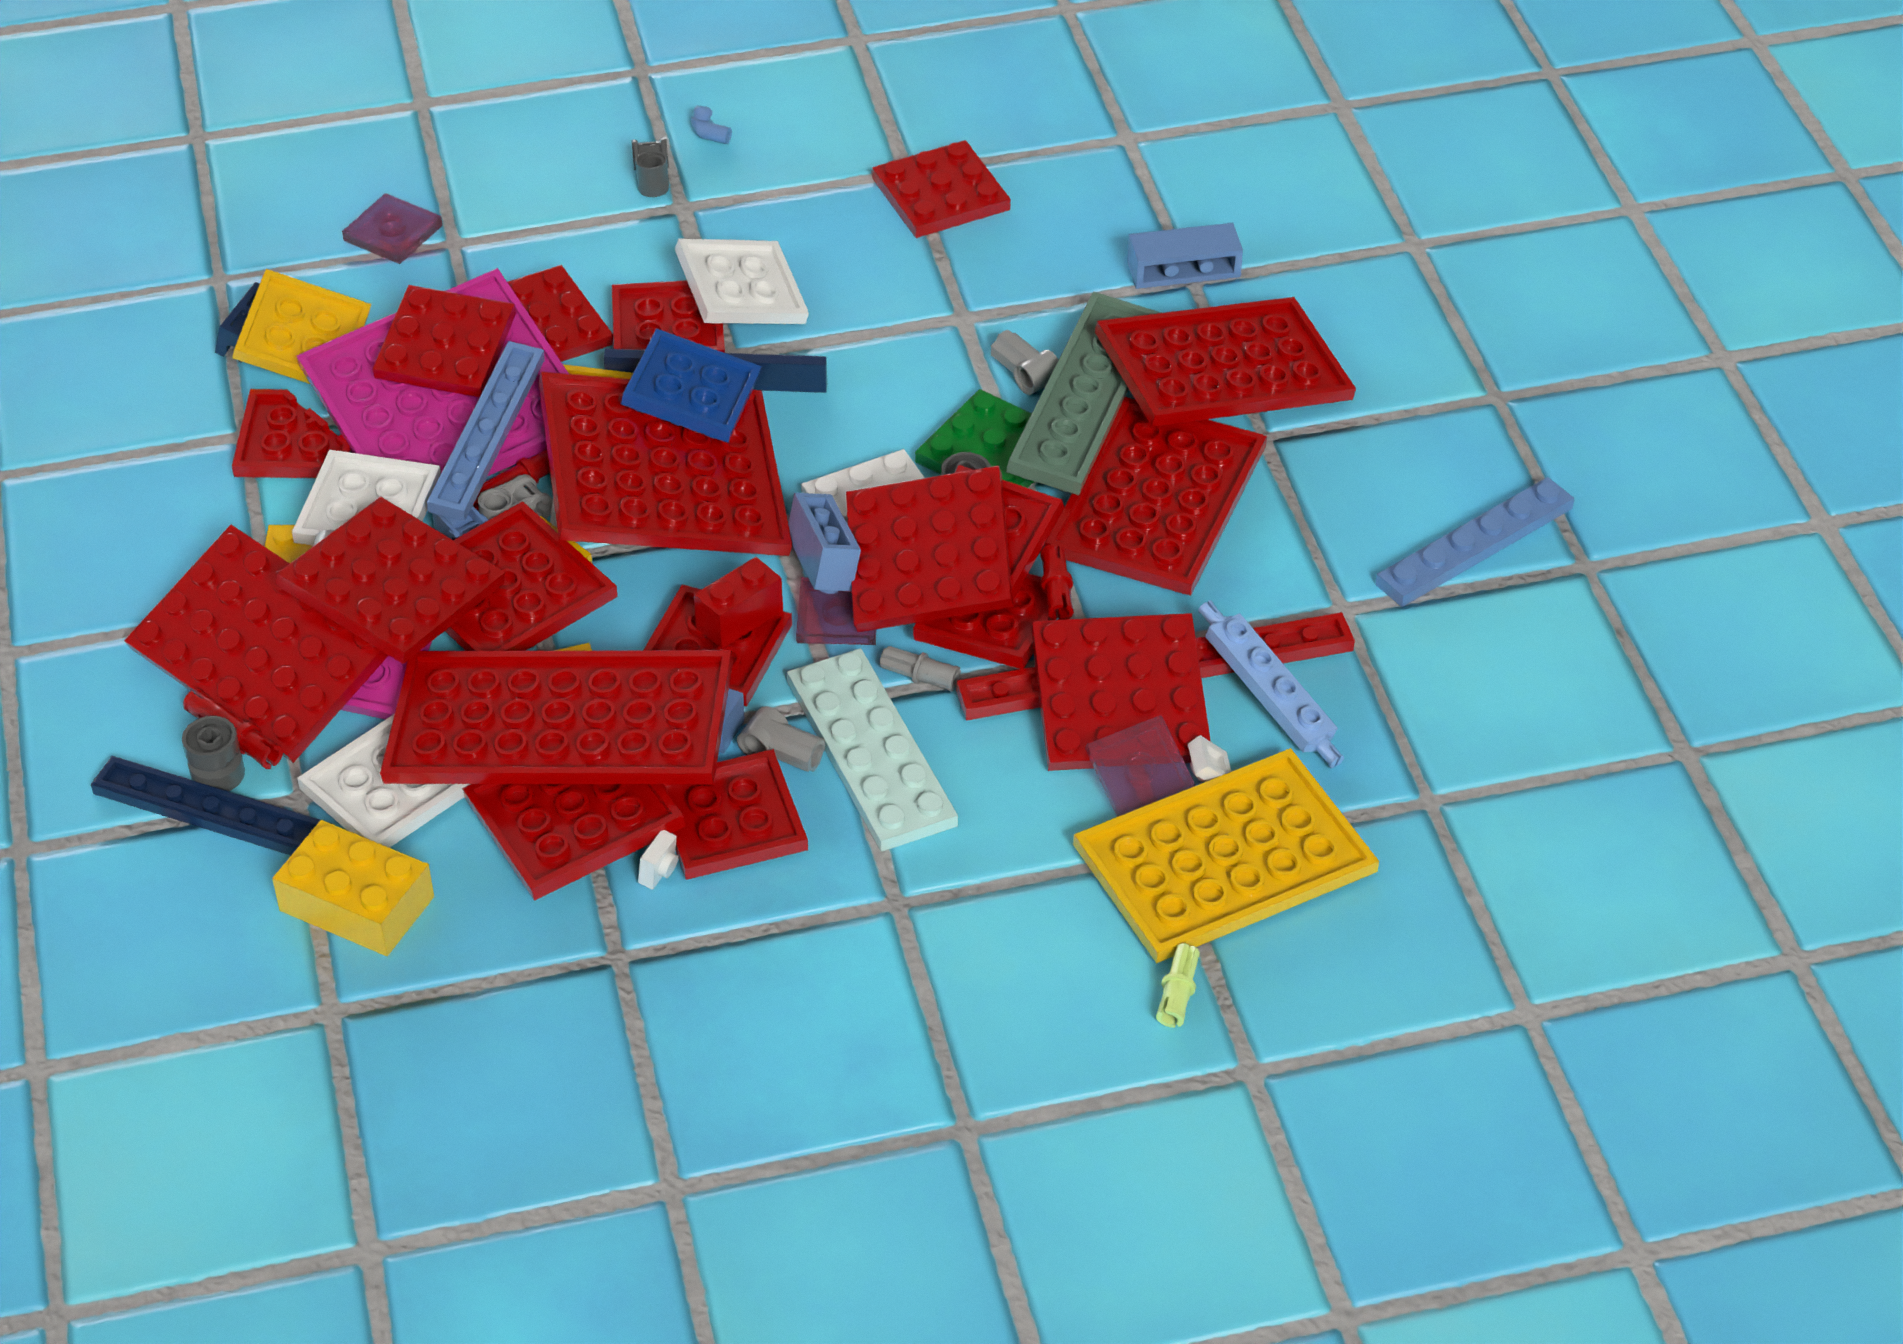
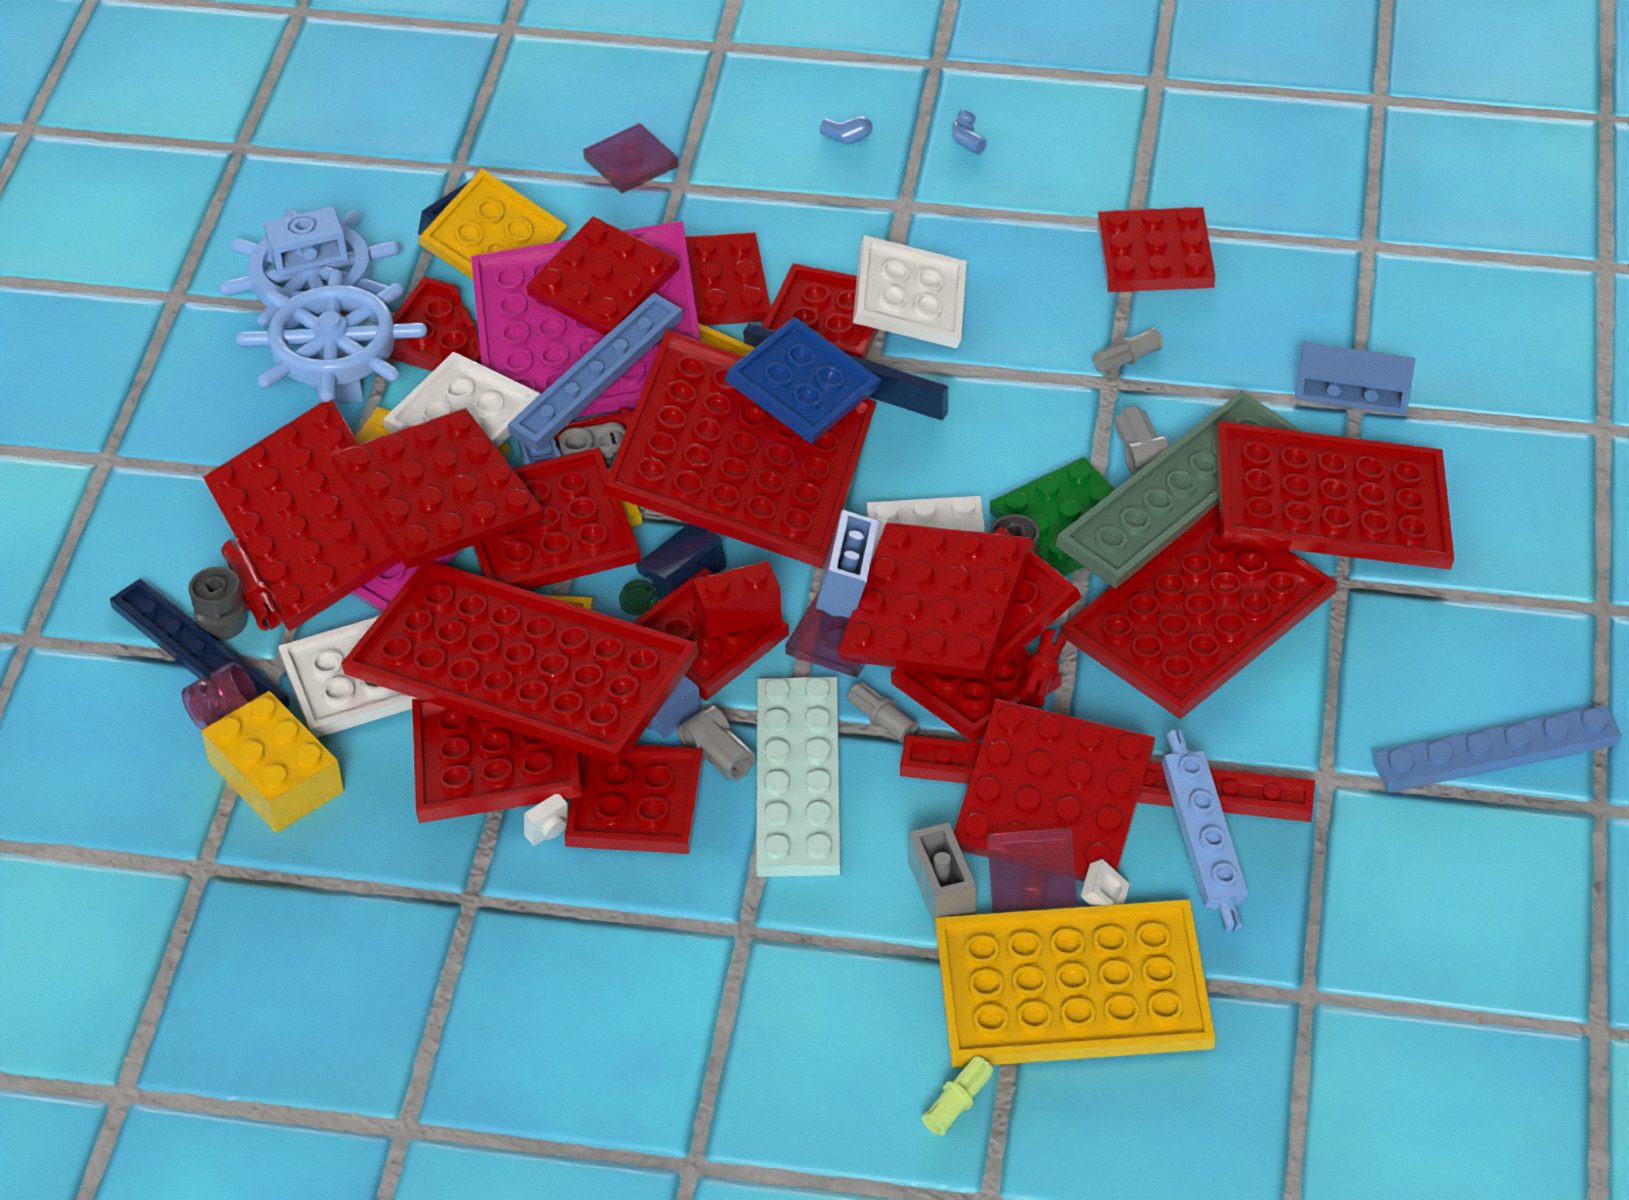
camera: 25 degrees right, 0 degrees up
dark grey piece [631,137,669,197] -> none
none -> clear pink wheel [182,661,258,730]
none -> light blue piece [219,206,400,328]
none -> light blue piece [236,269,427,404]
none -> clear green plate [619,579,658,616]
none -> dark blue hinge [636,524,727,600]
none -> medium blue arm [820,117,873,144]
none -> light grey brick [909,822,976,925]
none -> light grey axle [1092,328,1163,372]

